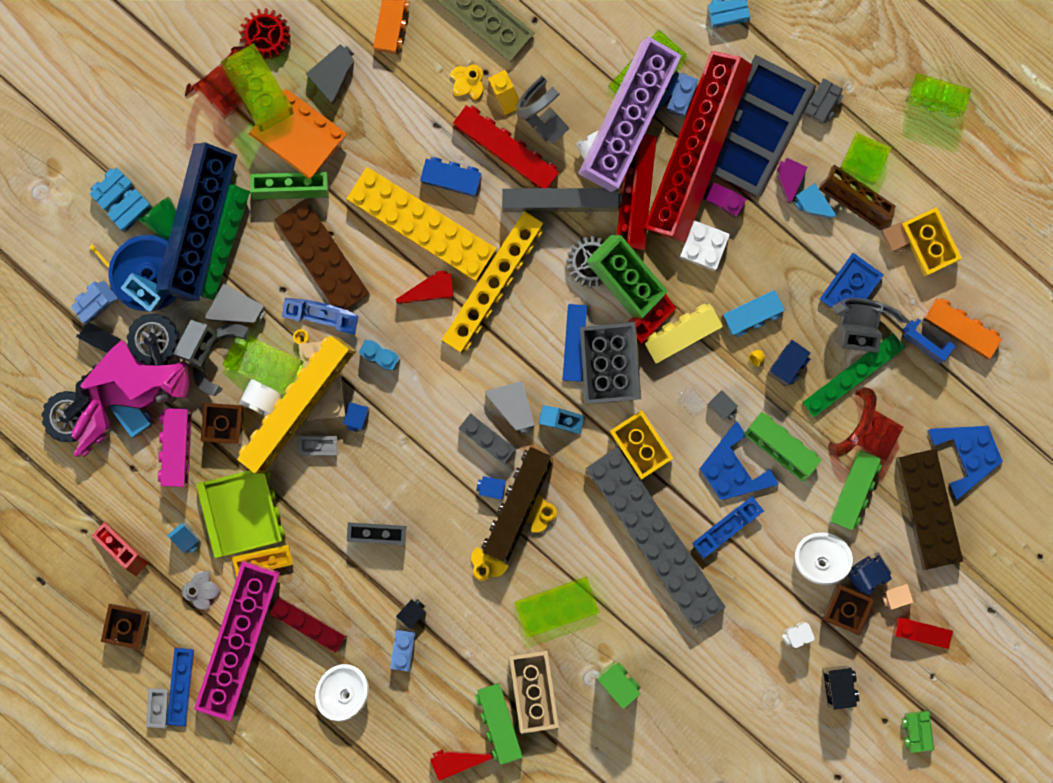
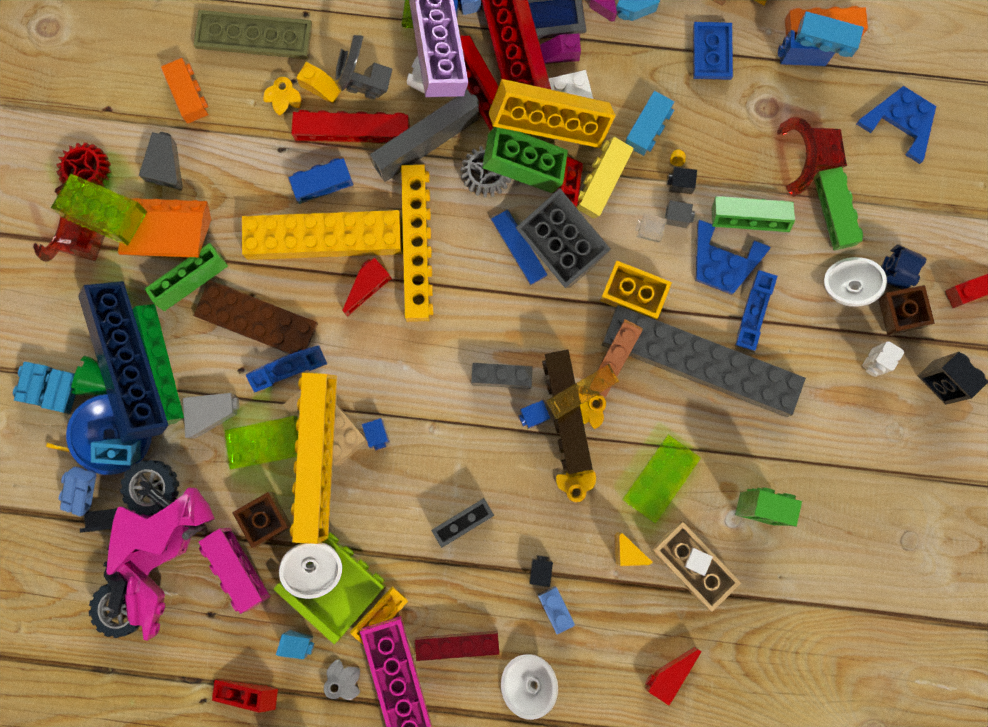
camera: 35 degrees left, 5 degrees down
dark azure slope [109,404,152,438] -> none
dark grey piece [173,320,249,397] -> none
white brick [239,379,284,416] -> none
yellow hinge [293,329,309,345] -> none
light grey plate [298,436,337,456] -> none
dark azure brick [359,340,400,371] -> none
bright green brick [475,683,523,765] -> none
light grey slope [485,381,535,433] -> none
dark azure slope [538,405,585,434] -> none
dark blue brick [767,340,811,387] -> none
green plate [802,333,905,418] -> none
dark grey piece [832,298,910,352] -> none
light nougat brick [882,584,913,609] -> none
dark brown brick [896,449,963,570] -> none
none -> white dish [279,542,342,599]
none -> yellow brick [489,79,616,148]
none -> clear yellow tile [546,364,619,419]
none -> nougat plate [588,319,643,397]
none -> yellow slope [615,532,652,566]
none -> black brick [667,167,697,194]
none -> white tile [684,548,713,576]
none -> dark azure brick [795,11,864,57]

